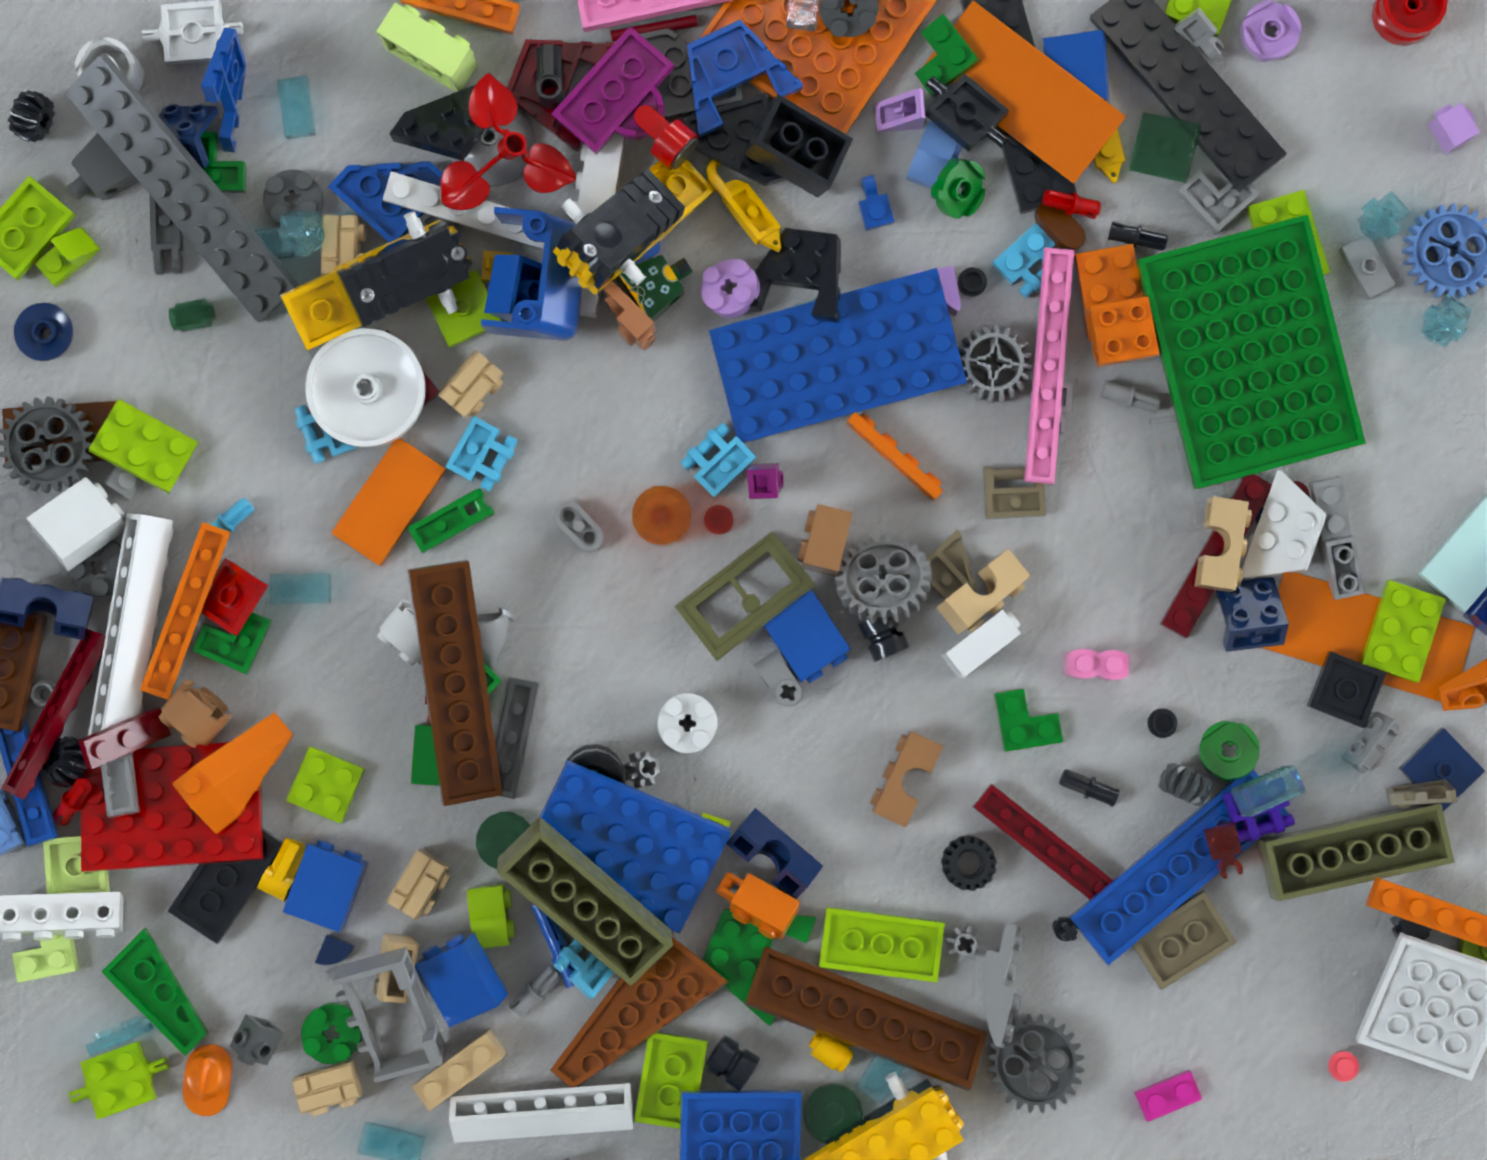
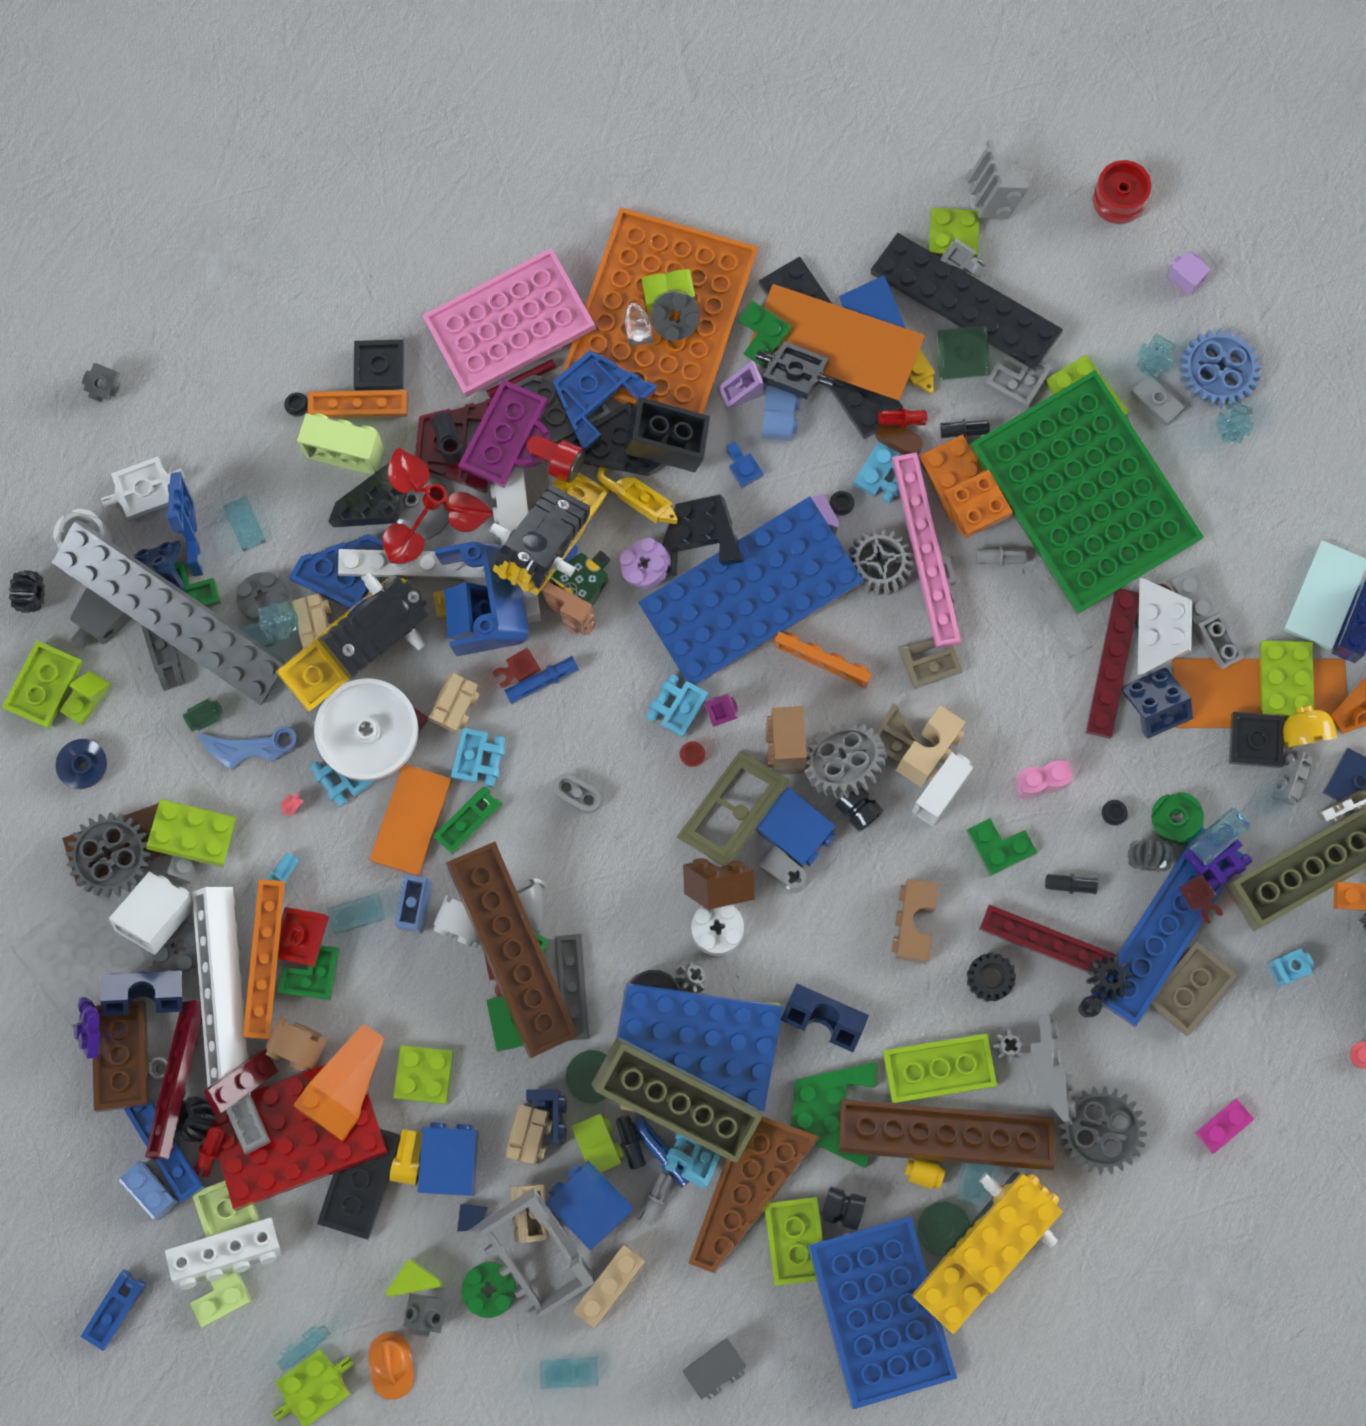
camera: 15 degrees left, 10 degrees down
green wing [101,928,209,1056] -> none
tan brick [292,1059,364,1117] -> none
lime plate [426,269,501,348] -> none
white brick [449,1083,634,1143] -> none
clear orange brick [632,486,692,547] -> none
orange brick [716,872,800,940] -> none
green plate [931,158,986,219] -> none
tan arch [1194,496,1252,592] -> none
lavender plate [1240,0,1301,62] -> none
none -> medium blue piece [198,726,299,770]
none -> coral plate [280,793,303,817]
none -> lime slope [386,1259,443,1297]
none -> medium blue brick [394,875,432,934]
none -> clear red plate [493,647,541,689]
none -> blue pin [504,656,579,704]
none -> dark blue bracket [526,1089,567,1146]
none -> black axle [616,1115,646,1170]
none -> reddish brown brick [683,858,755,910]
none -> black gear [1086,955,1132,1001]
none -> medium azure brick [1268,949,1314,987]
none -> yellow cylinder [1283,705,1338,747]

